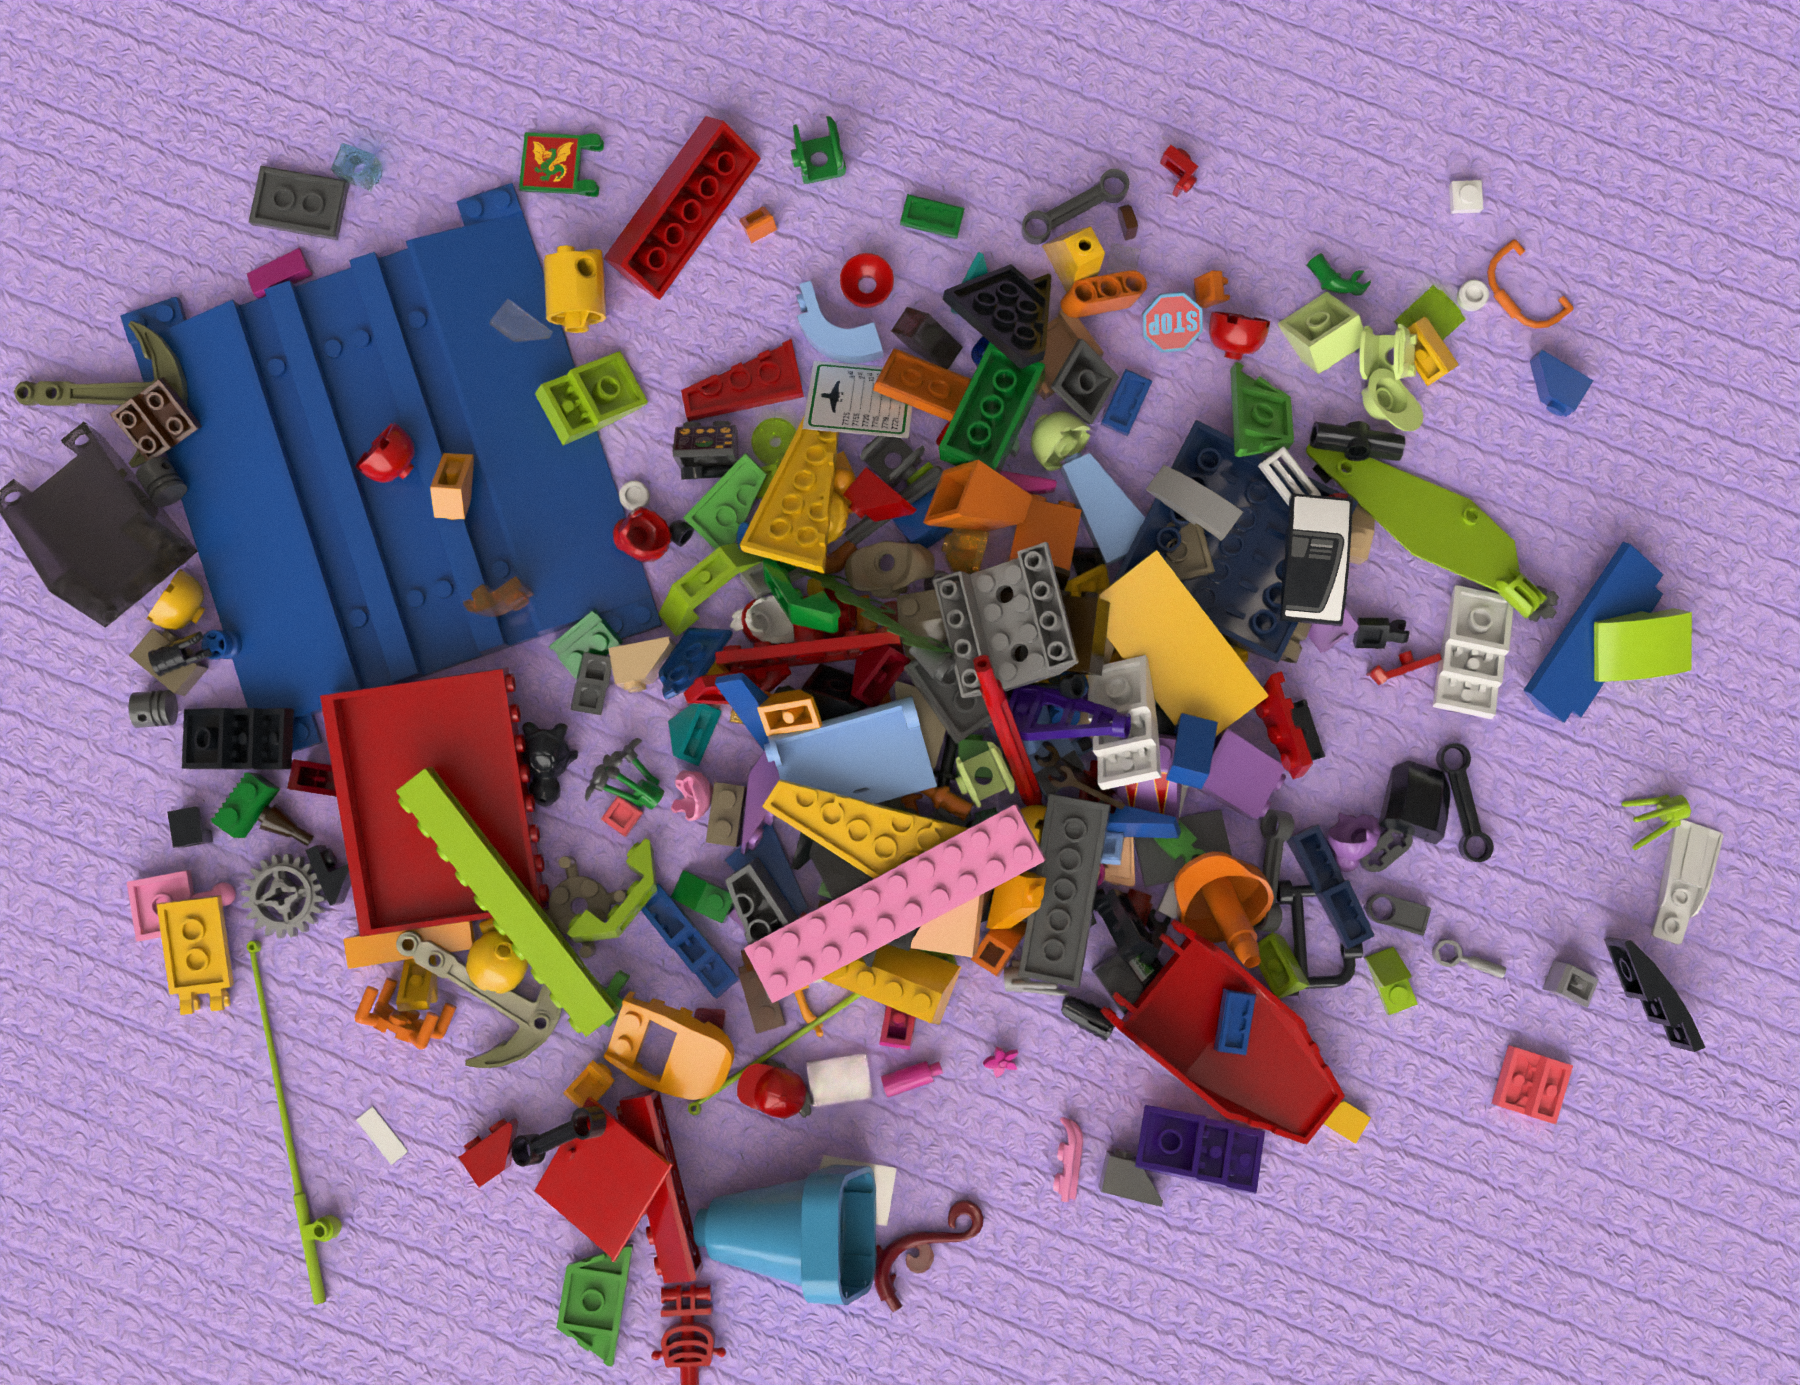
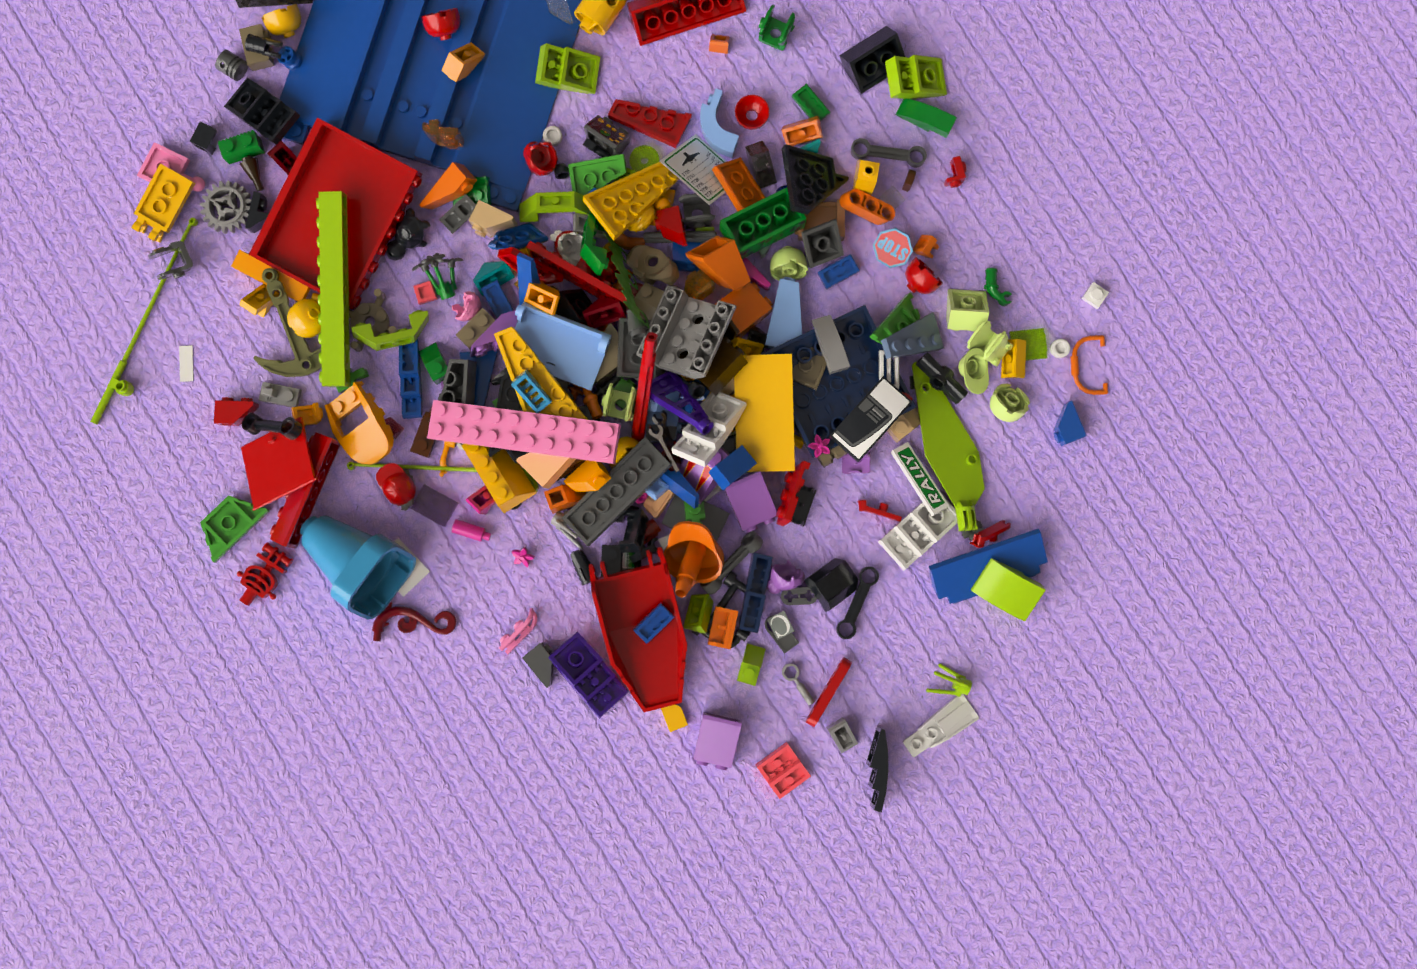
camera: 30 degrees right, 0 degrees up
orange plate [354,978,457,1050] -> none
black plate [1353,618,1410,649] -> none
none -> dark grey piece [148,241,193,280]
none -> light grey hinge [259,382,302,407]
none -> orange slope [419,162,477,210]
none -> blue plate [481,280,513,318]
none -> dark azure slope [511,369,552,413]
none -> medium lavender slope [693,712,742,770]
none -> orange hinge [707,606,738,650]
none -> light grey sticker [767,611,794,640]
none -> orange slope [781,116,823,146]
none -> red beam [805,657,852,727]
none -> dark pink plant [808,434,830,458]
none -> black slope [839,26,905,94]
none -> sand blue wing [881,312,944,359]
none -> lime slope [885,55,947,99]
none -> tile [891,442,949,516]
none -> green slope [895,99,957,138]
none -> red piece [970,520,1011,548]
none -> yellowish green cylinder [990,384,1030,422]

